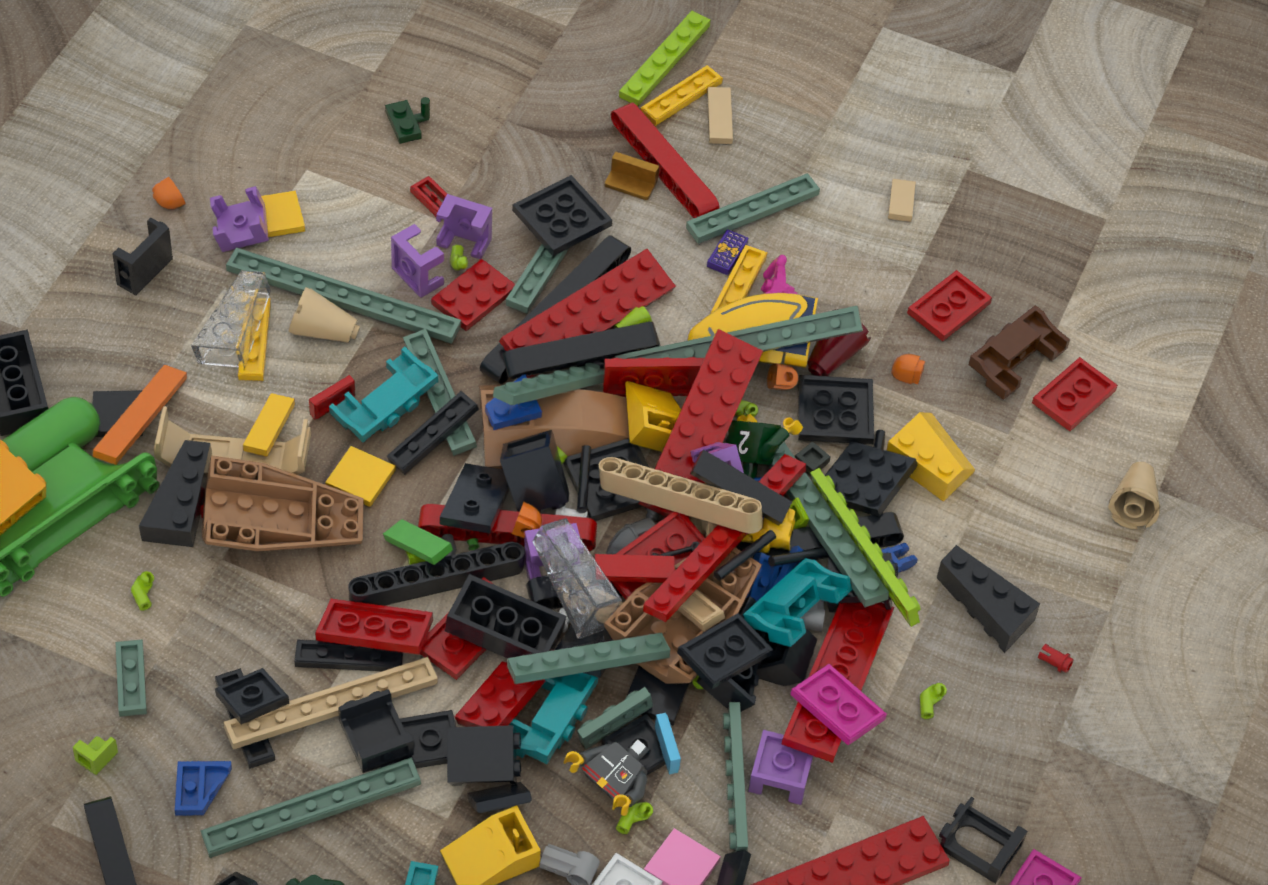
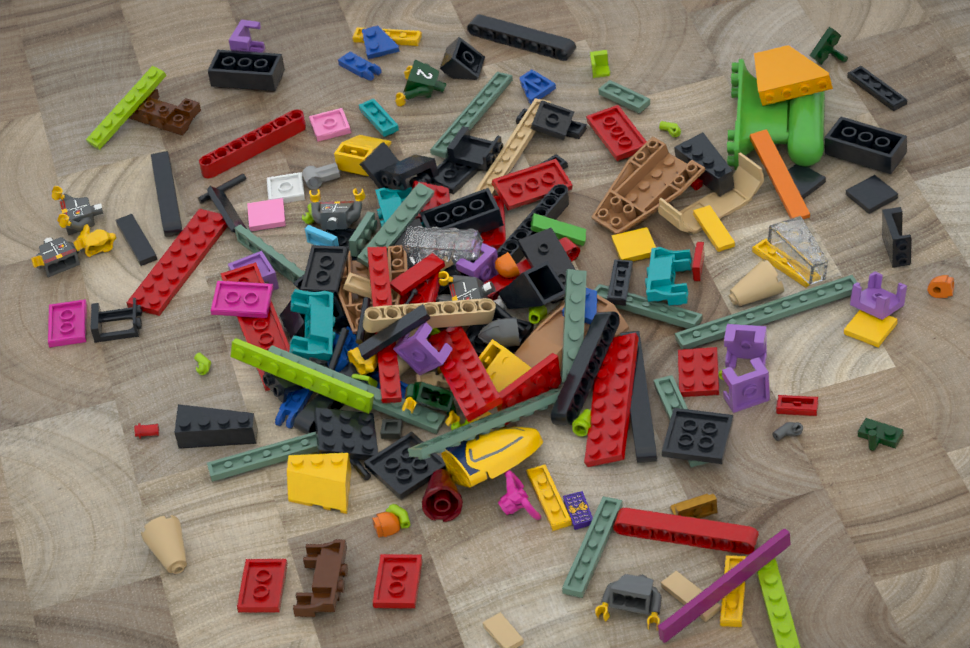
camera: 150 degrees right, 10 degrees down
none -> sand green plate [207,432,318,482]
none -> lime arm [386,504,411,529]
none -> dark grey torso [439,271,496,301]
none -> dark grey helmet [478,317,520,347]
none -> red plate [586,105,647,161]
none -> dark grey torso [595,574,662,631]
none -> magenta tile [658,528,791,644]
none -> dark grey arm [772,422,803,441]
none -> black tile [846,175,898,214]

